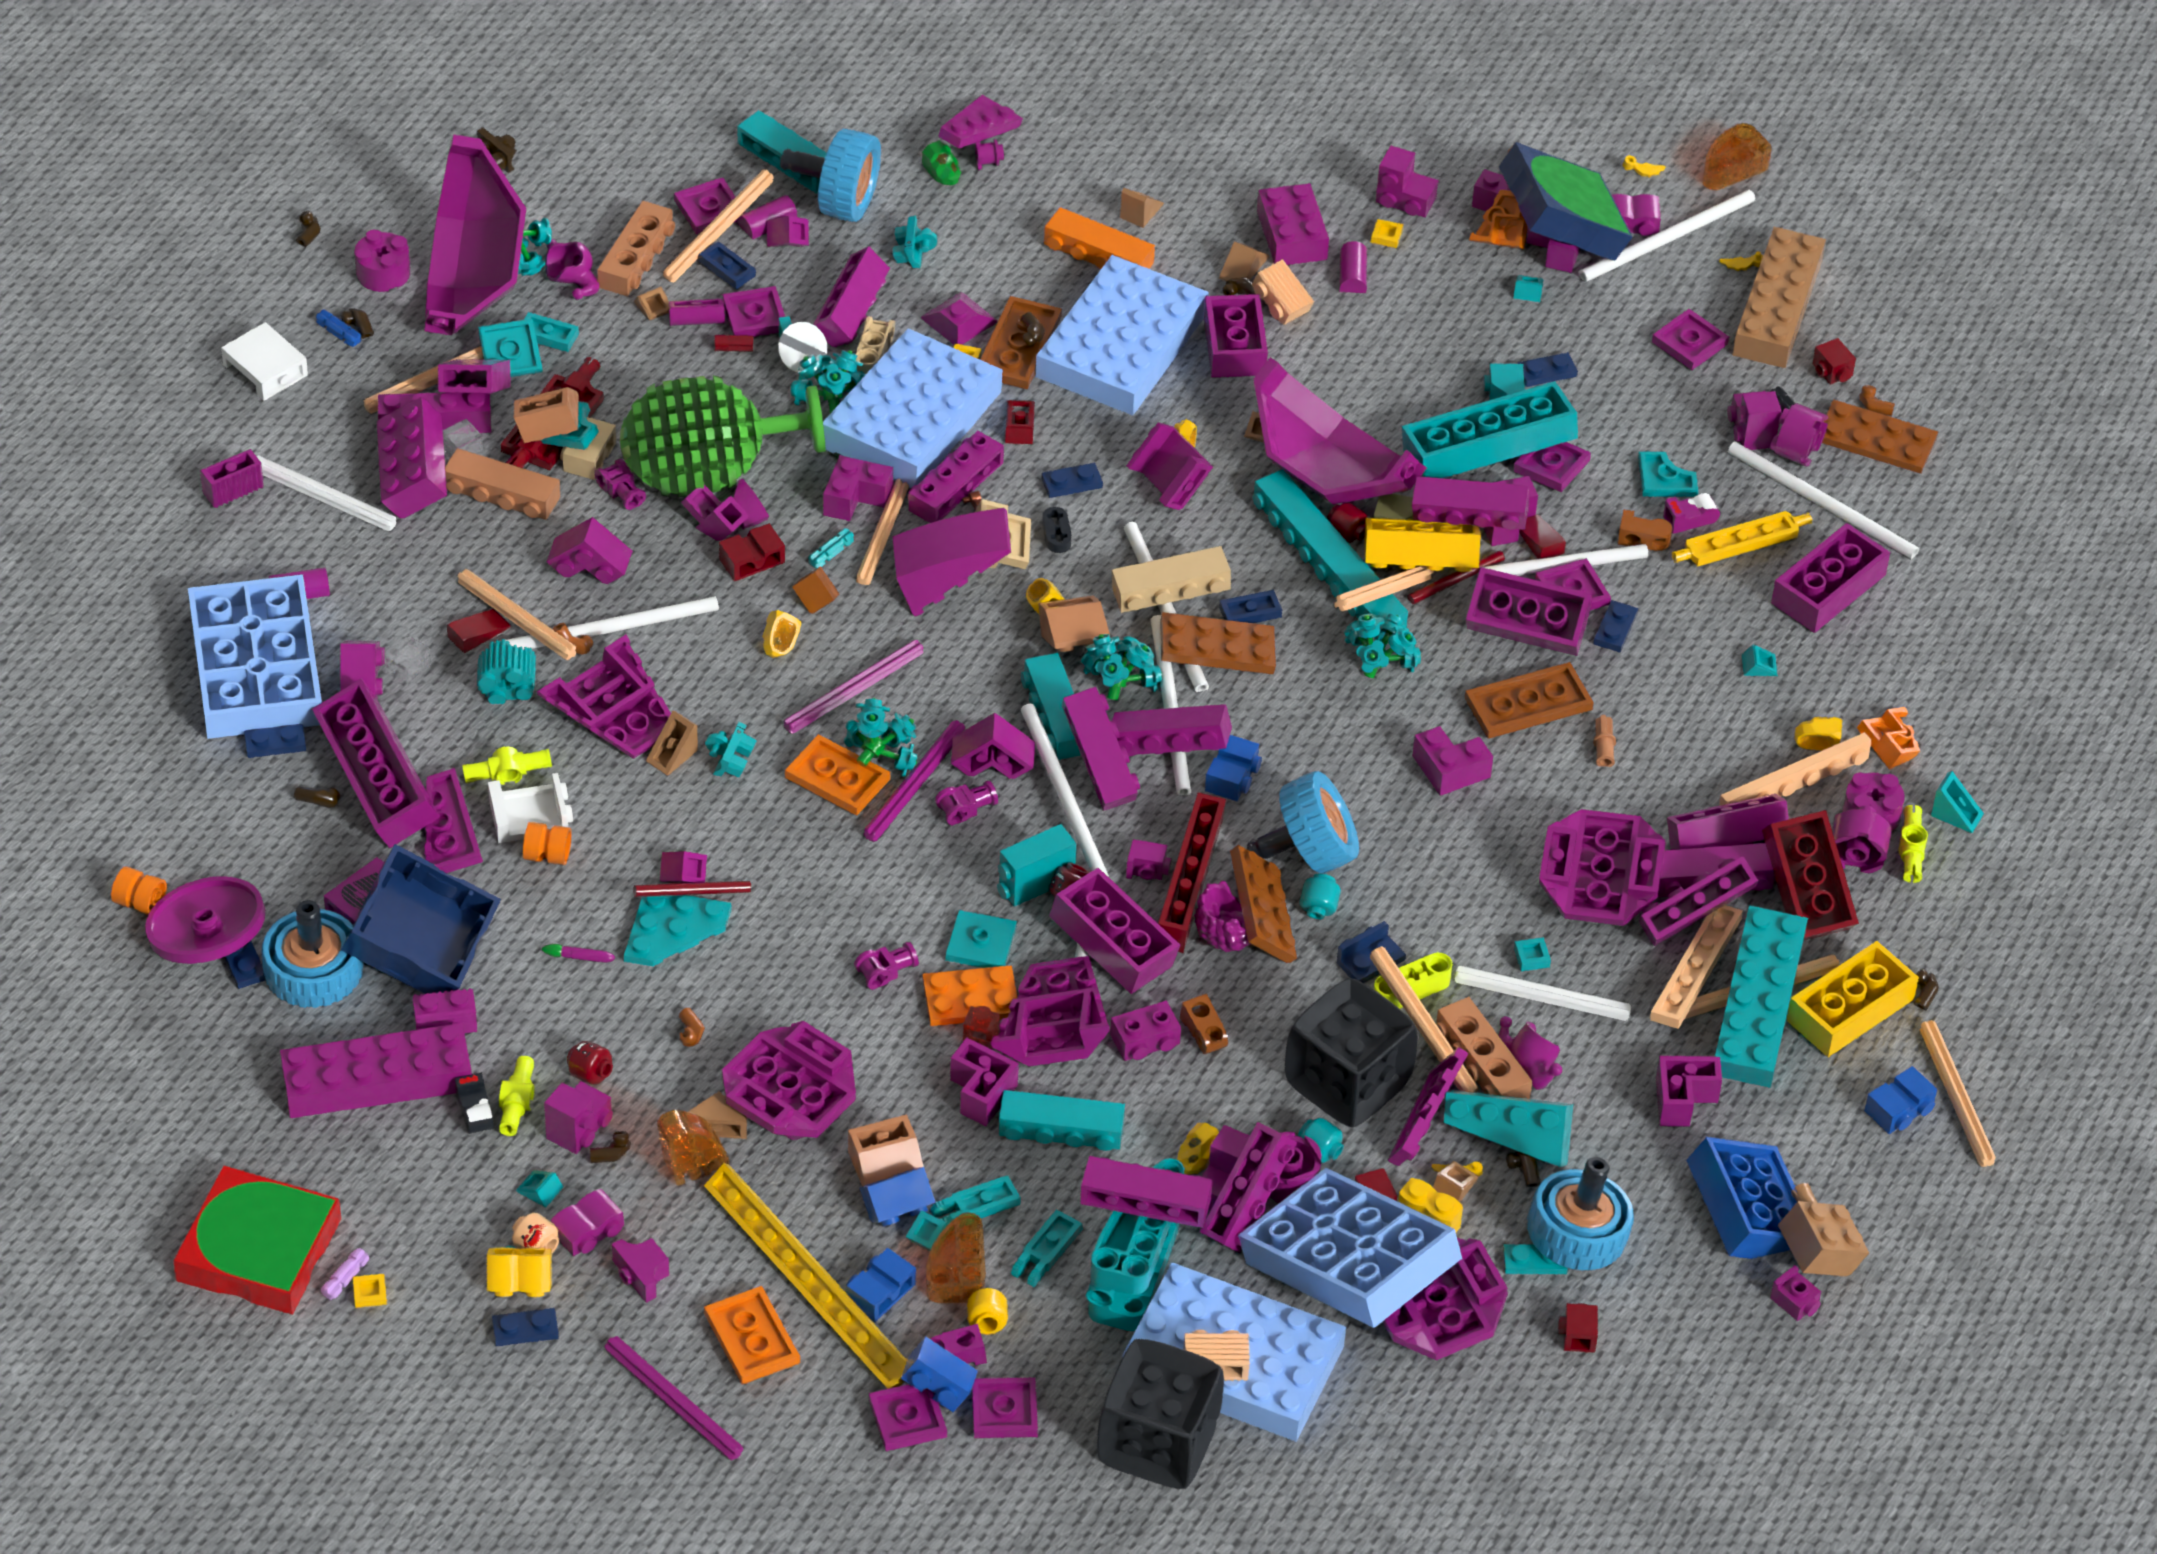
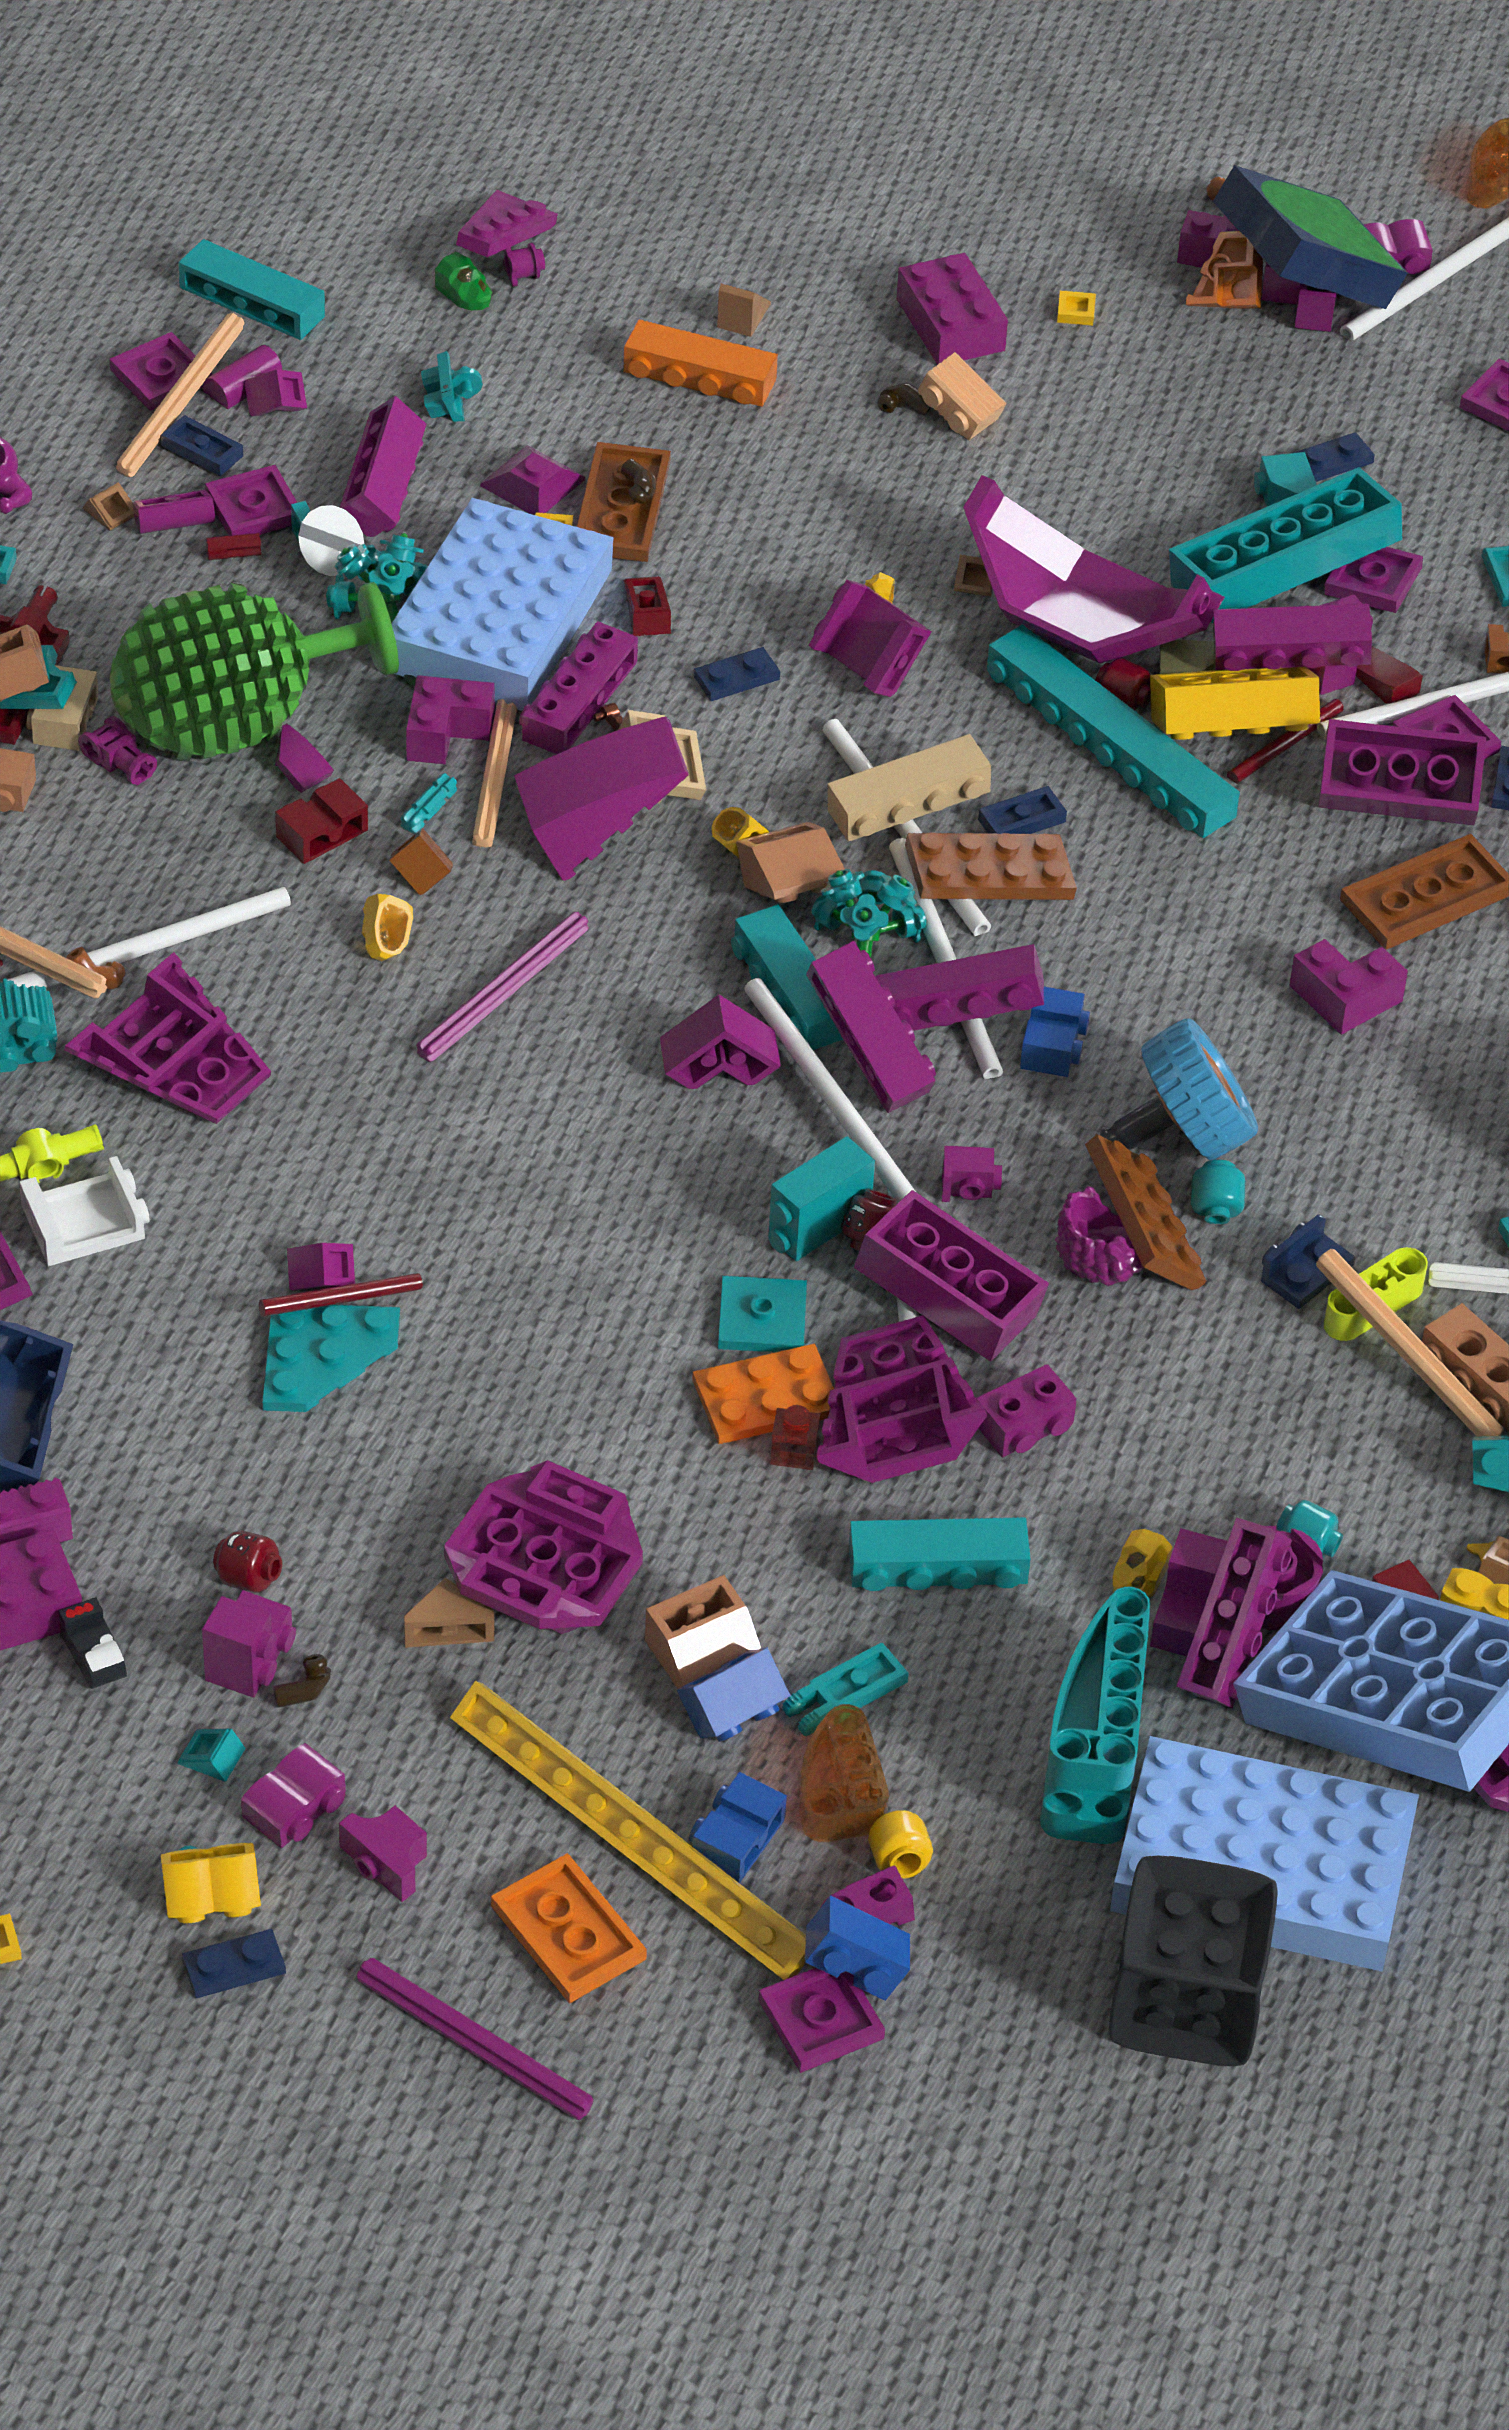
camera: 10 degrees left, 0 degrees up
neon yellow pin [499,1056,535,1136] -> none
light nougat head [512,1213,559,1253] -> none
orange wheel [523,822,572,866] -> none
magenta piece [542,944,615,963] -> none
magenta brick [546,517,632,584] -> none
nougat brick [597,201,675,297] -> none
medium nougat slope [646,711,698,776] -> none
clear orange beam [657,1110,730,1186] -> none
dark orange arm [679,1007,705,1047] -> none
magenta brick [681,484,749,541] -> none
teal hips [705,722,757,777] -> none
dark azure wheel [780,129,881,222] -> none
orange plate [785,734,890,816] -> none
teal plant [844,698,917,777] -> none
magenta connector [854,942,919,990] -> none
tan piece [856,316,895,374] -> none
magenta axle [863,720,966,842] -> none
teal plate [905,1210,950,1253] -> none
magenta connector [935,780,998,826] -> none
magenta brick [950,1038,1019,1126] -> none
magenta plate [972,1377,1038,1438] -> none
teal hinge [1011,1210,1083,1287] -> none
light blue brick [1036,255,1209,415] -> none
black beam [1042,507,1072,553] -> none
magenta brick [1080,1156,1213,1228] -> none
dark red brick [1158,792,1226,953] -> none
dark orange leg [1179,993,1228,1054] -> none
light nougat brick [1183,1330,1250,1381] -> none
magenta brick [1204,294,1268,378] -> none
medium nougat slope [1219,241,1269,282] -> none
black piece [1285,978,1418,1128] -> none
light nougat axle [1334,566,1434,612] -> none
magenta brick [1339,241,1367,293] -> none
teal plant [1344,614,1422,678] -> none
magenta brick [1376,145,1438,218] -> none
magenta wing [1387,1047,1469,1166] -> none
teal slope [1513,275,1544,302] -> none
yellow piece [1622,155,1666,178] -> none

